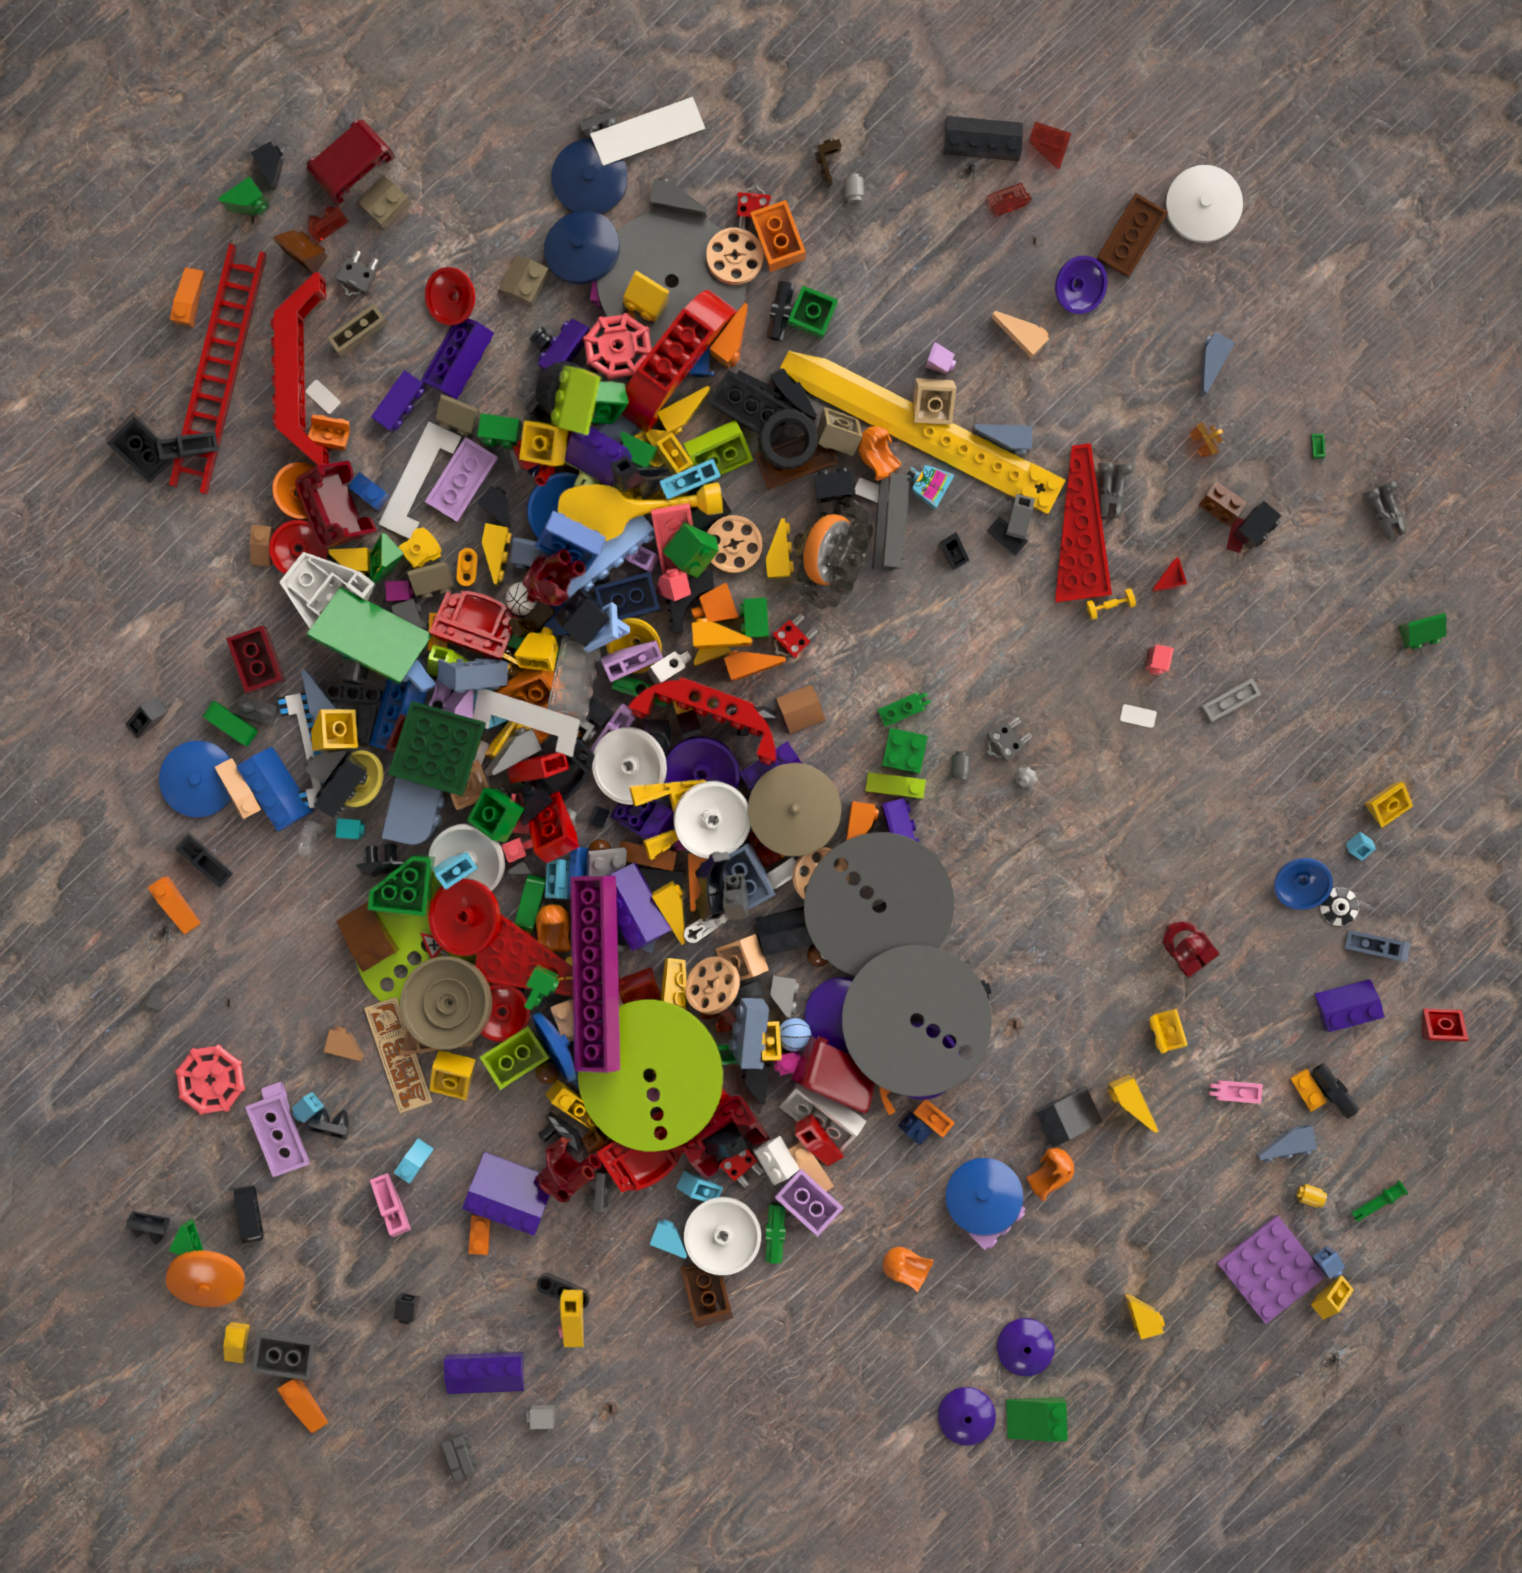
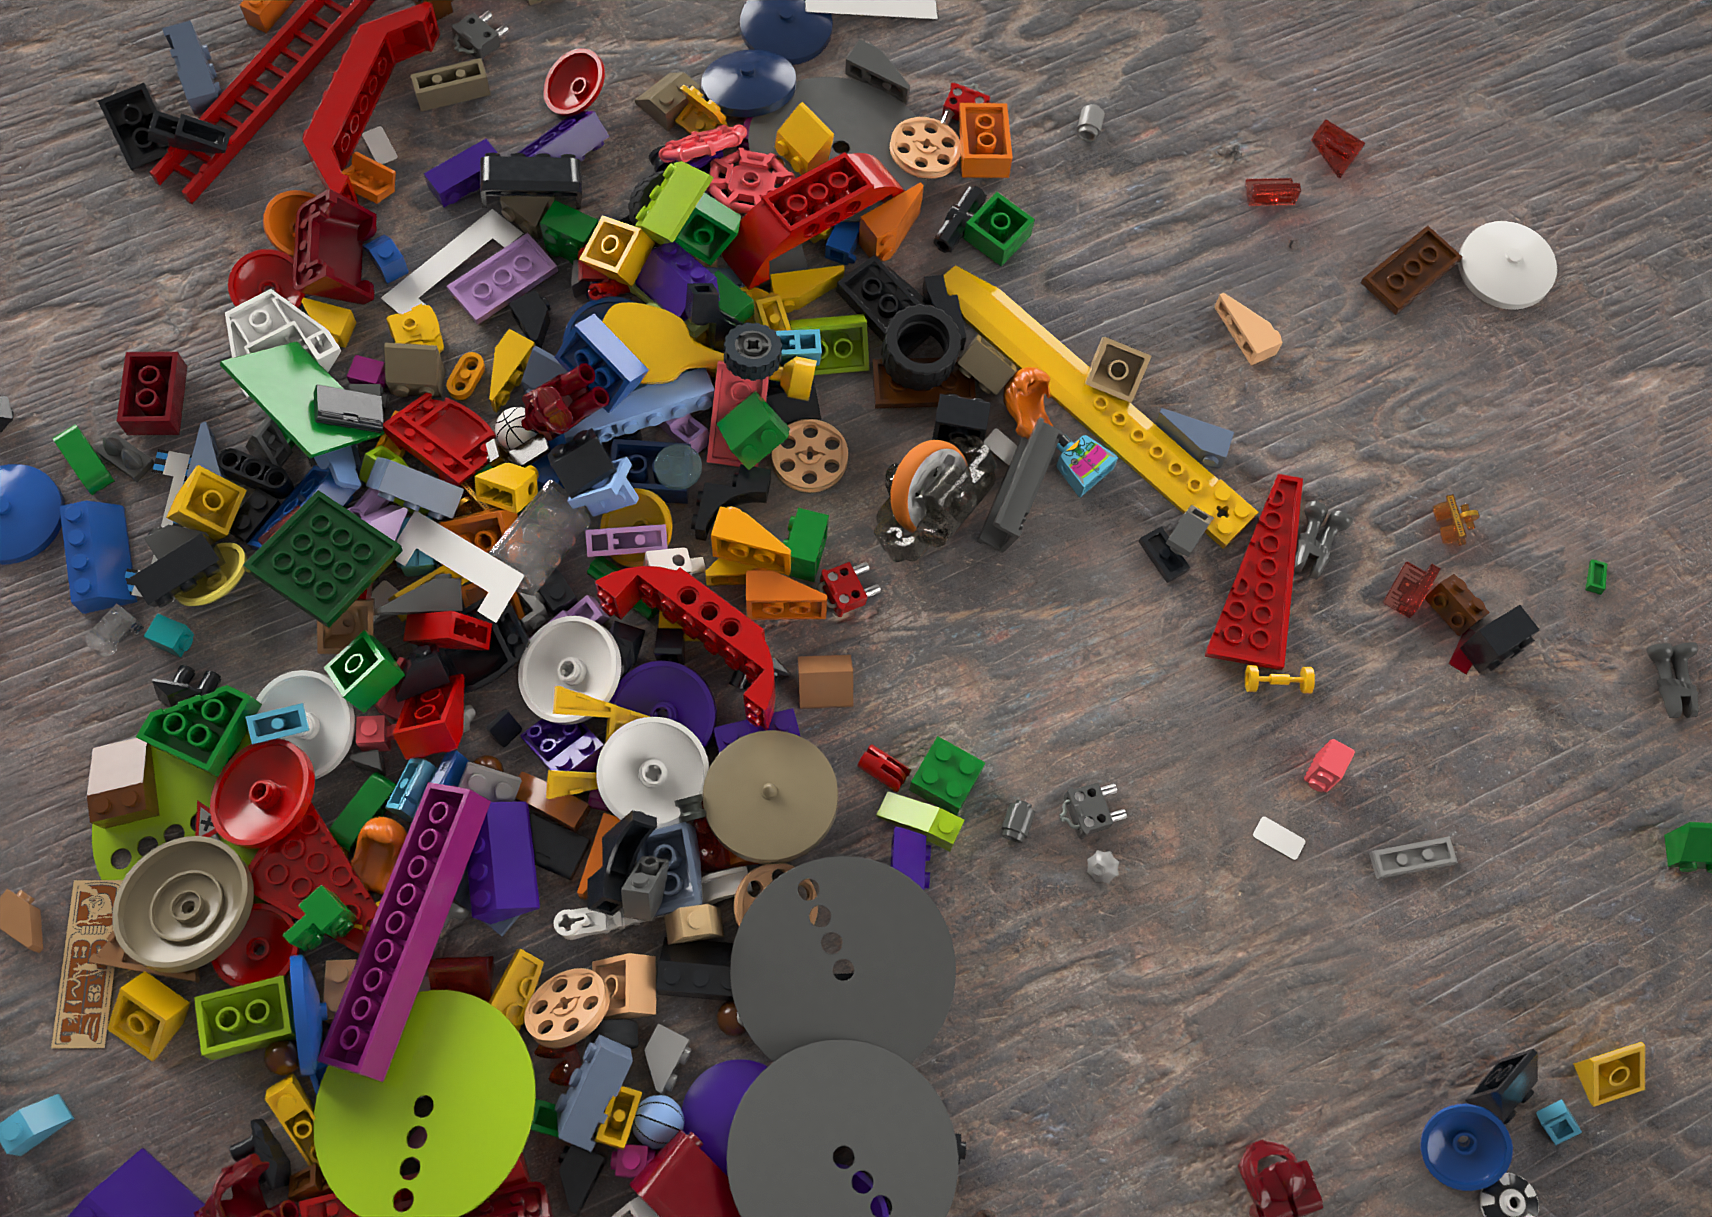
camera: 10 degrees right, 20 degrees down
light nougat slope [215,758,261,819] -> none
medium nougat slope [250,525,275,567] -> none
green slope [370,533,404,584] -> none
sand blue brick [382,778,447,845] -> none
yellow slope [652,881,686,945] -> none
coral slope [655,569,691,601] -> none
orange torso [691,582,739,623] -> none
yellow slope [766,518,794,579] -> none
dark brown bracket [815,138,842,187] -> none
orange slope [846,801,879,840] -> none
green hinge [878,692,931,727] -> none
lavender slope [925,343,956,376] -> none
black slope [938,532,969,570] -> none
black slope [943,116,1023,161] -> none
dark purple dish [1055,255,1108,314] -> none
red slope [1152,557,1187,592] -> none
sand blue slope [1201,332,1235,396] -> none
none -> sand blue wedge [162,20,223,115]
none -> piece [313,384,383,433]
none -> black windscreen [480,152,582,209]
none -> clear light blue piece [654,444,702,490]
none -> coral plate [659,124,747,163]
none -> tan slope [664,904,724,945]
none -> yellow bracket [675,85,729,134]
none -> pearl dark grey wheel [675,794,707,823]
none -> black wheel [724,322,782,381]
none -> red arm [857,745,912,792]
none -> clear red panel [1383,562,1441,618]
none -> black slope [1465,1049,1538,1124]

